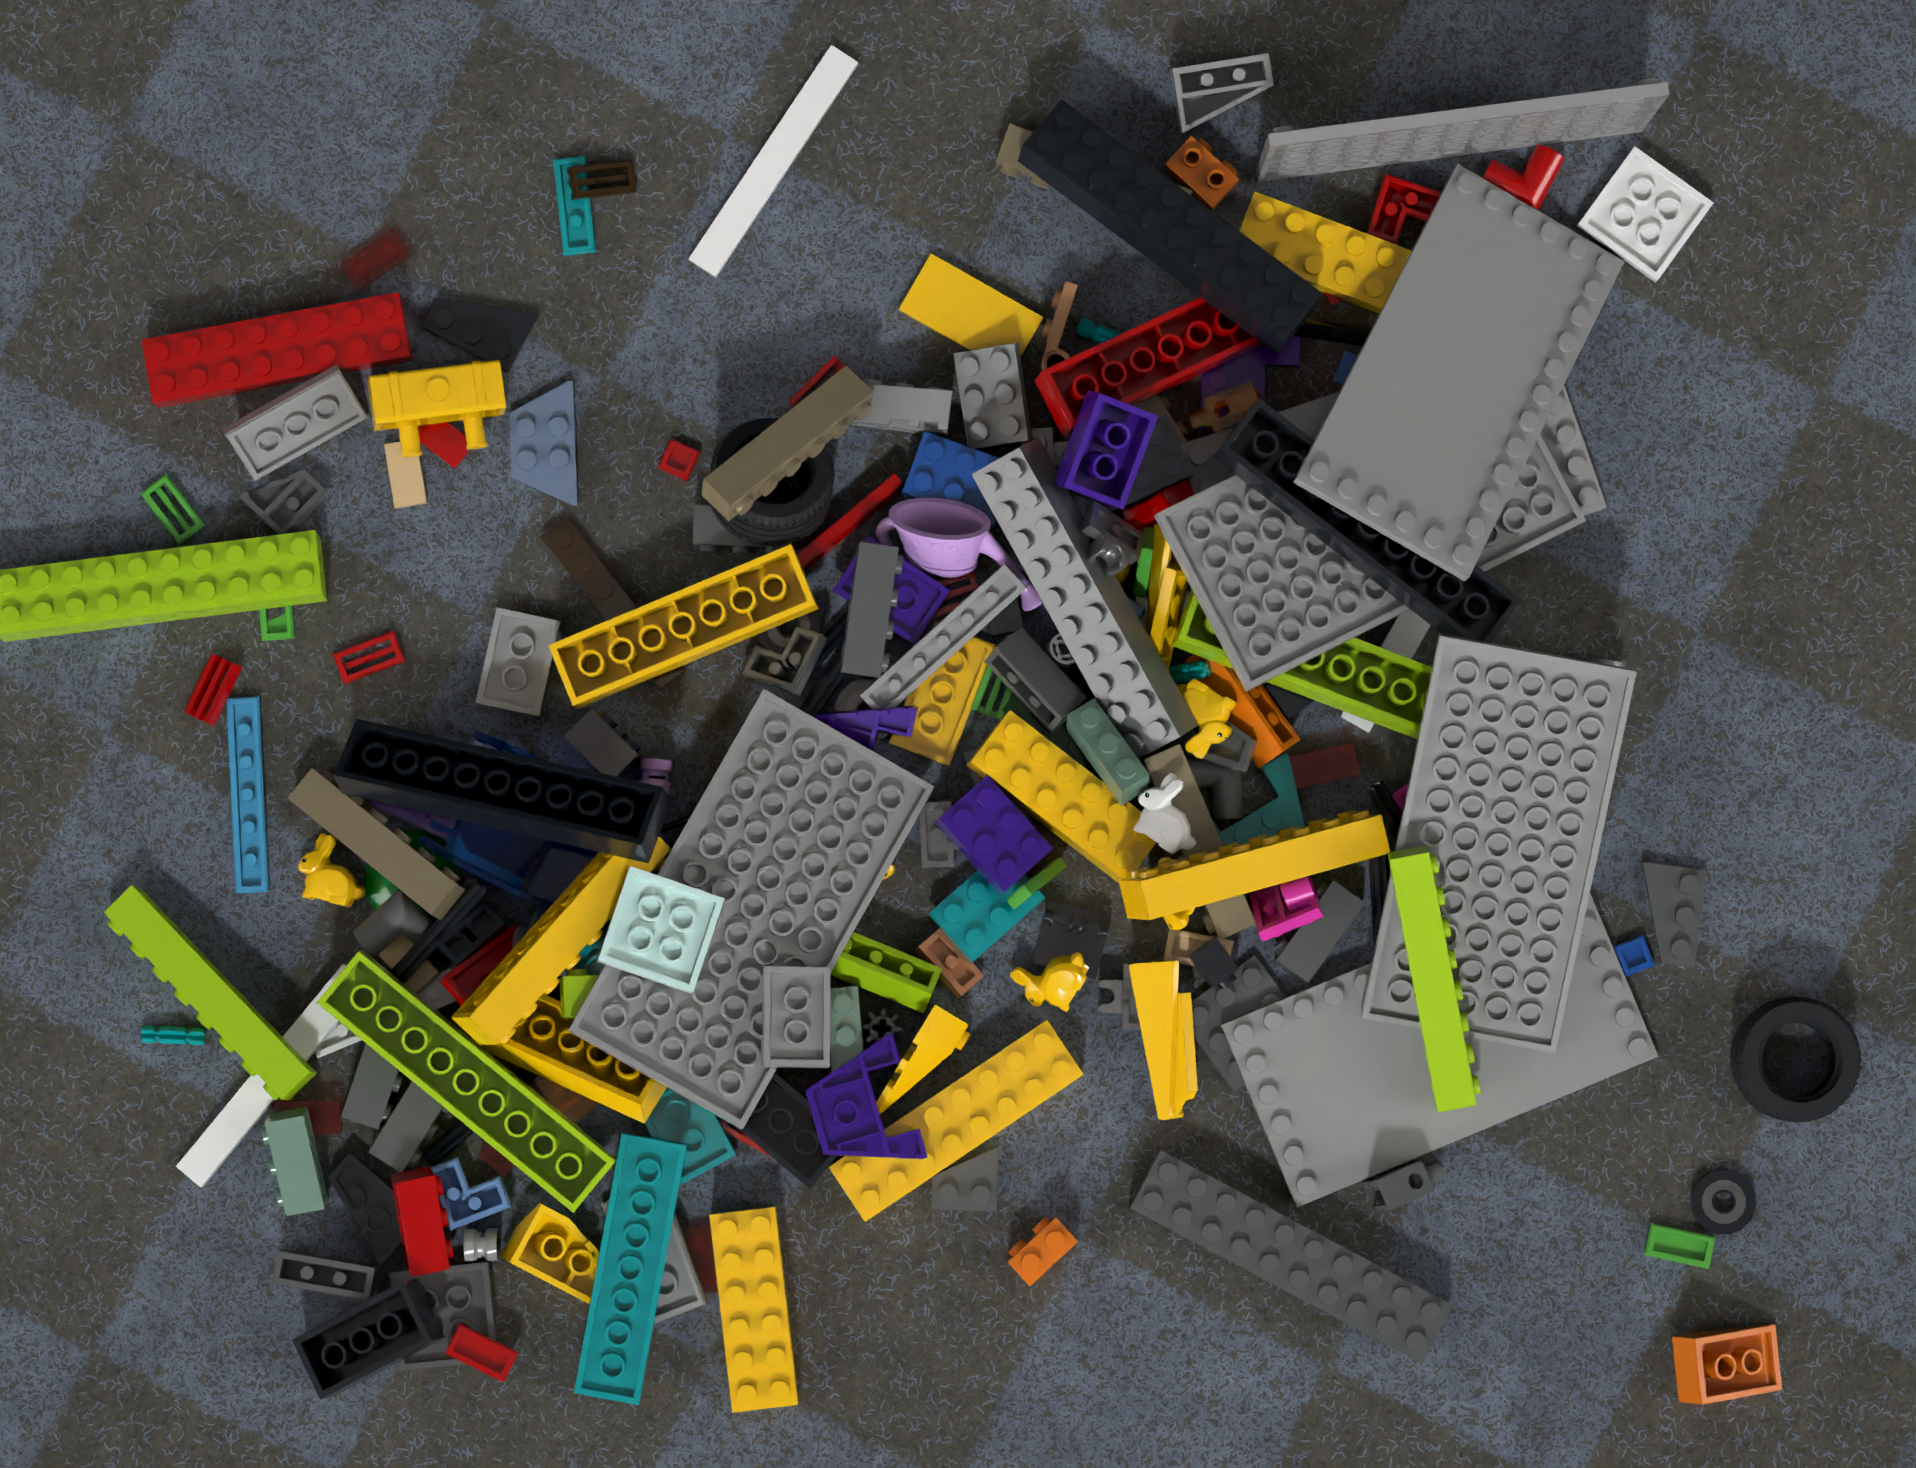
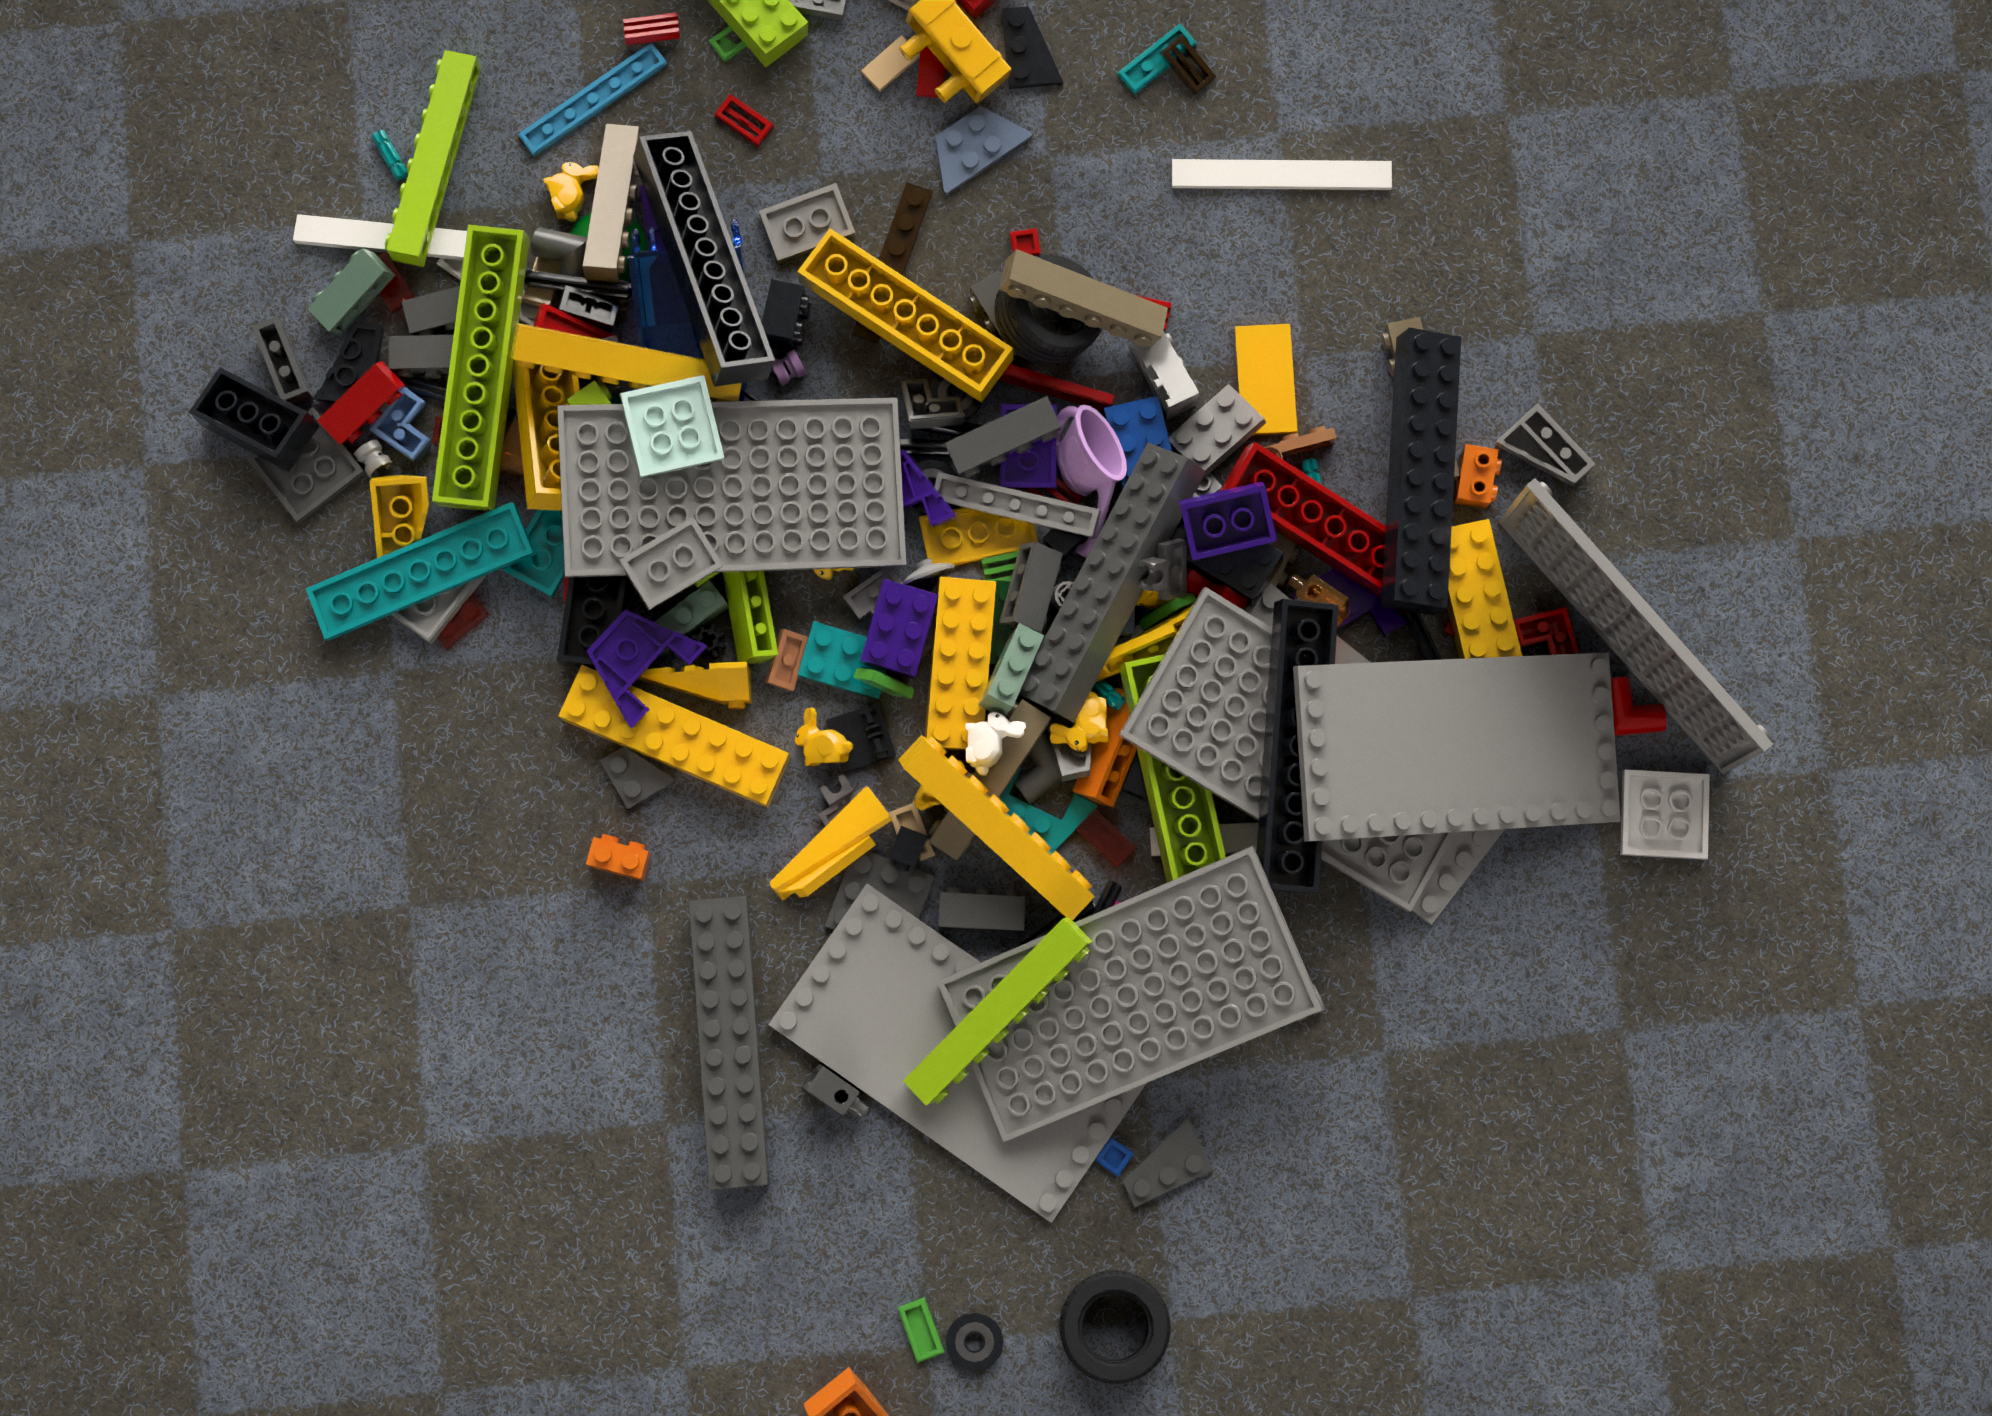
camera: 60 degrees right, 5 degrees down
red tile [445,1323,519,1383] -> none
yellow brick [709,1206,799,1413] -> none
dark pink plate [1249,875,1323,941] -> none
none -> light grey dish [901,558,955,586]

